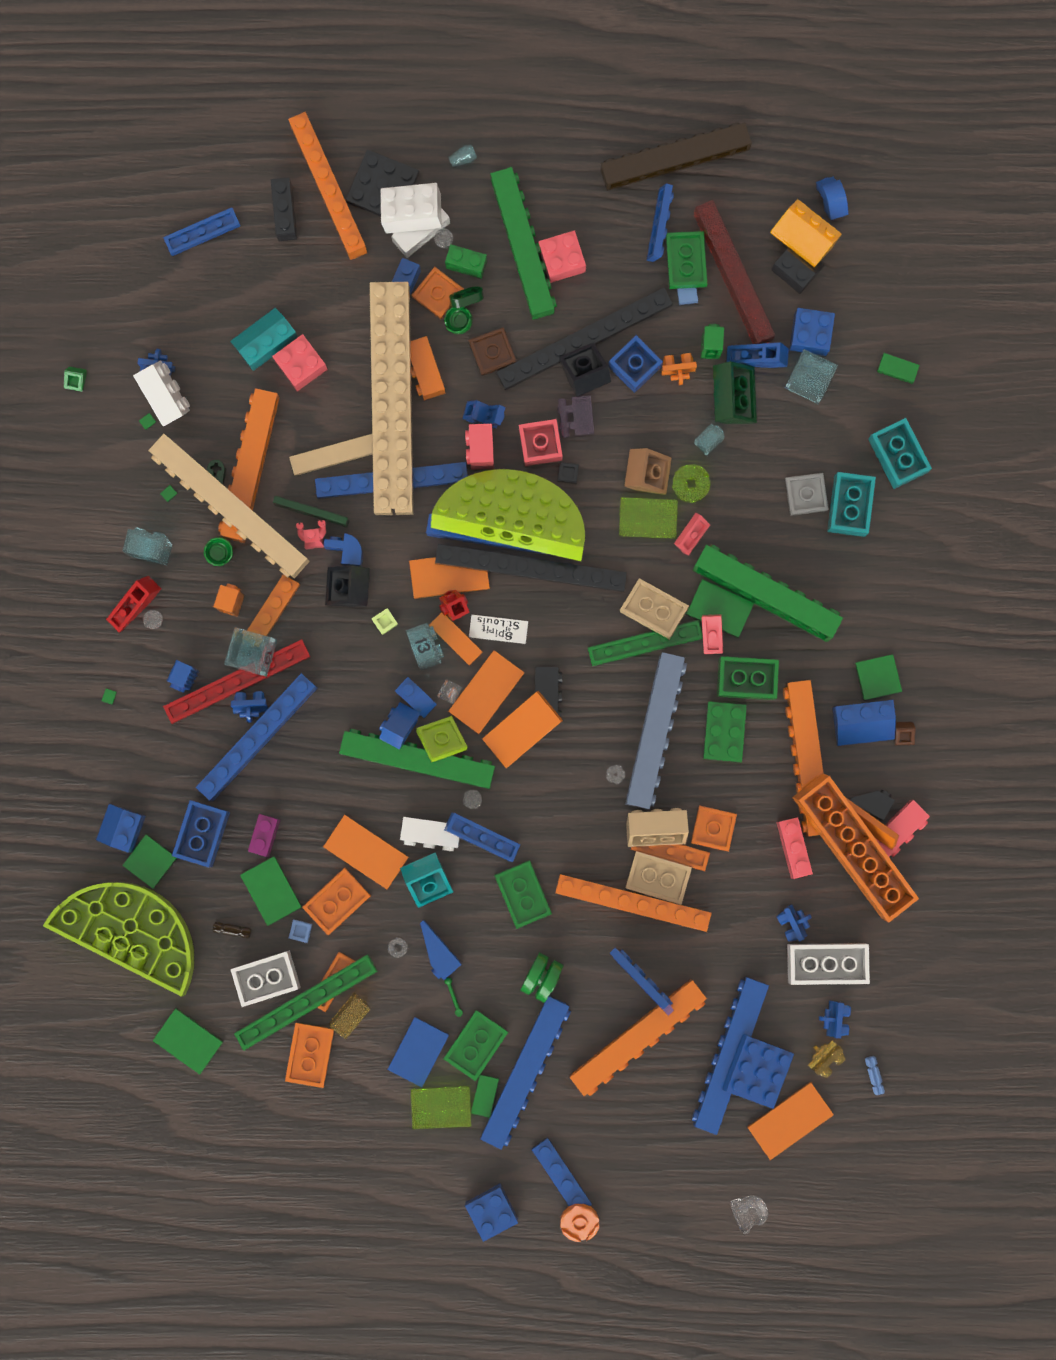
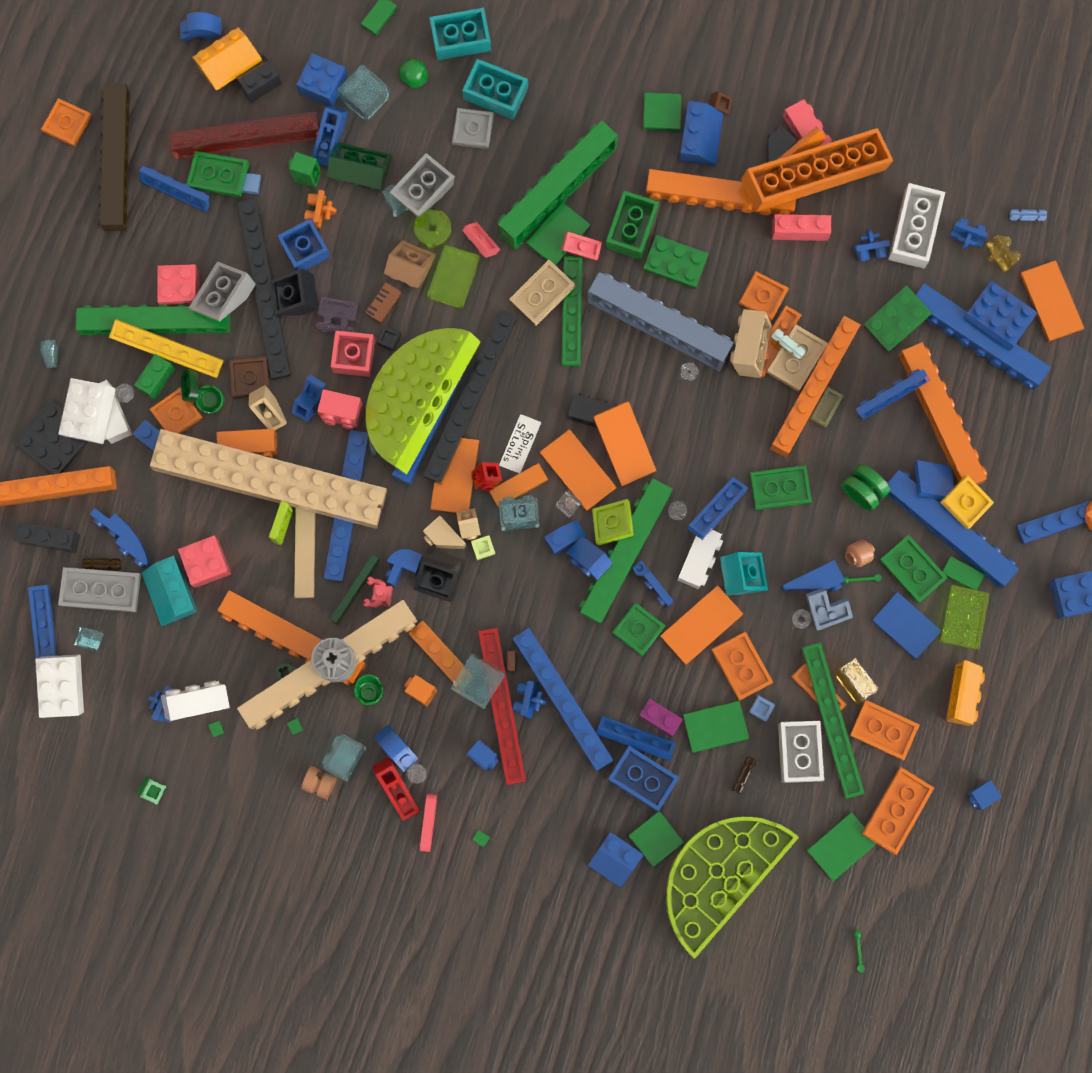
camera: 75 degrees left, 5 degrees down
none -> white brick [36,655,84,718]
none -> orange tile [41,98,92,147]
none -> light grey plate [58,567,141,612]
none -> clear light blue slope [75,627,103,651]
none -> dark brown axle [83,558,121,570]
none -> blue slope [90,508,151,568]
none -> yellow tile [109,319,224,378]
none -> light grey slope [189,261,256,322]
none -> tan slope [249,385,287,430]
none -> lime tile [269,501,293,546]
none -> nougat wheel [301,766,337,800]
none -> light grey wheel [311,638,357,682]
none -> dark orange tile [365,283,402,324]
none -> blue brick [374,724,418,772]
none -> light grey slope [390,153,455,217]
none -> green hair [399,59,429,89]
none -> coral beam [420,794,437,852]
none -> tan slope [423,516,466,549]
none -> tan slope [456,508,481,540]
none -> reddish brown tile [507,651,515,673]
none -> blue plate [596,716,676,761]
none -> green tile [612,602,666,656]
none -> blue hinge [632,561,674,607]
none -> light aqua axle [772,329,806,359]
none -> sand blue plate [805,588,853,631]
none -> olive tile [809,386,844,429]
none -> nougat head [845,539,875,568]
none -> green hinge [853,930,865,973]
none -> orange tile [861,767,934,855]
none -> green plate [864,285,933,352]
none -> blue tile [914,460,954,500]
none -> yellow tile [940,475,994,529]
none -> light orange slope [946,660,985,726]
none -> blue brick [967,780,1002,810]

